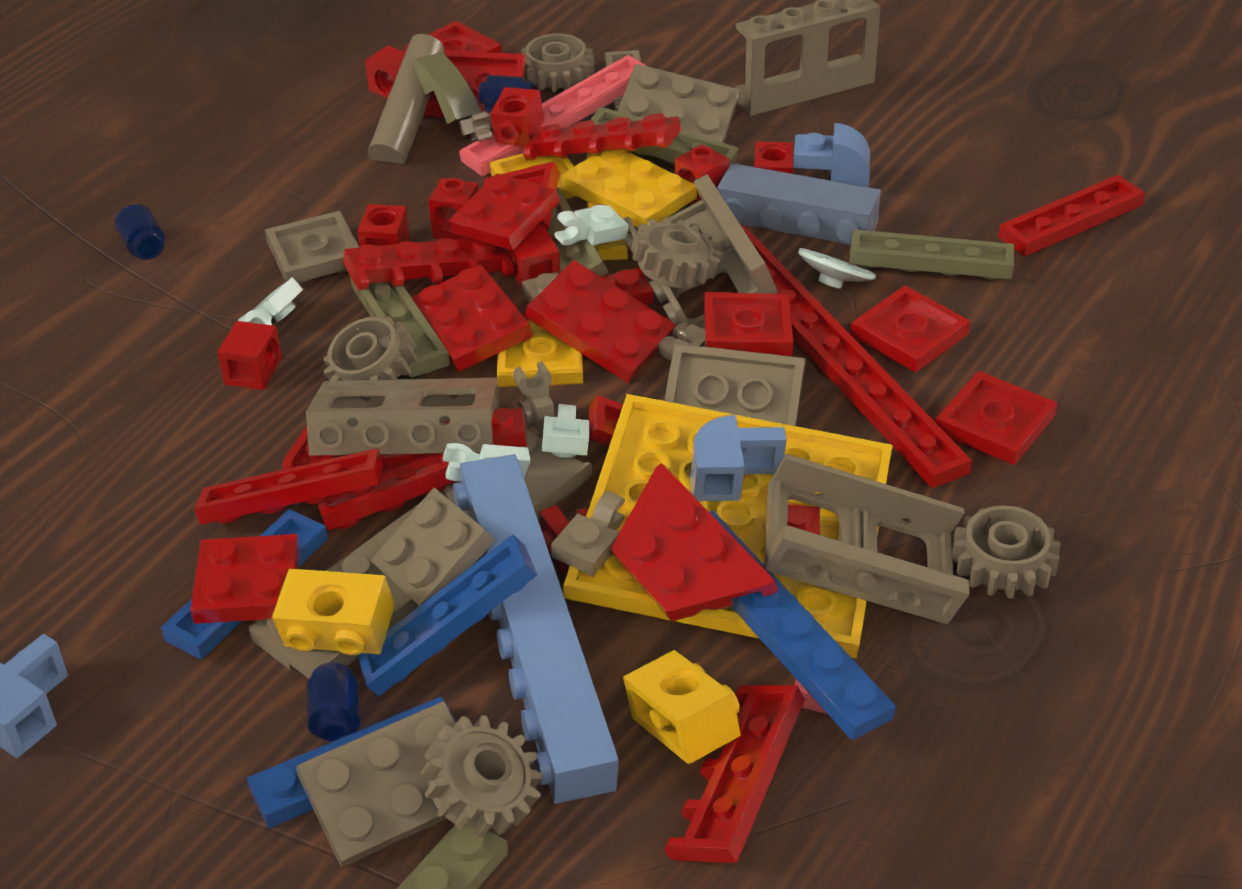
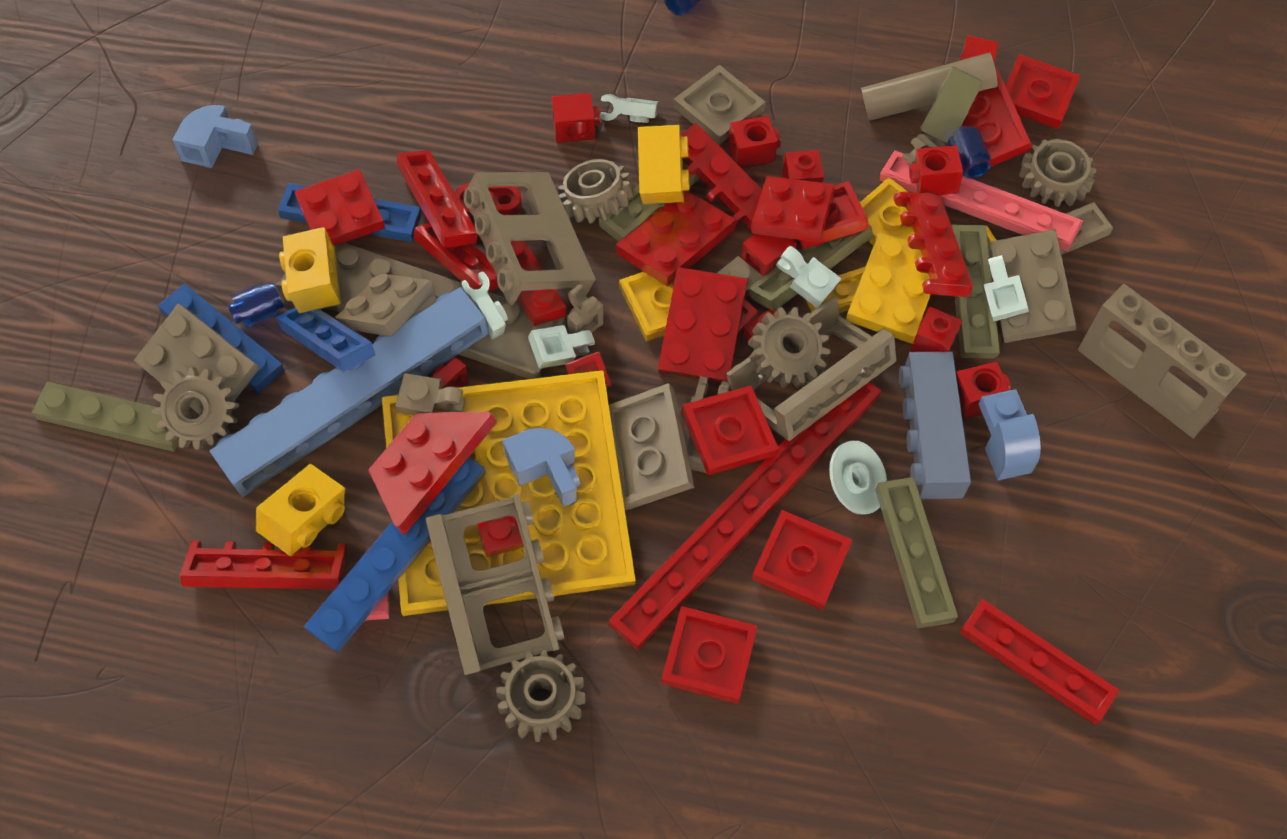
camera: 65 degrees right, 20 degrees up
none -> yellow brick [638,125,690,204]
none -> light aqua plate [984,255,1029,322]

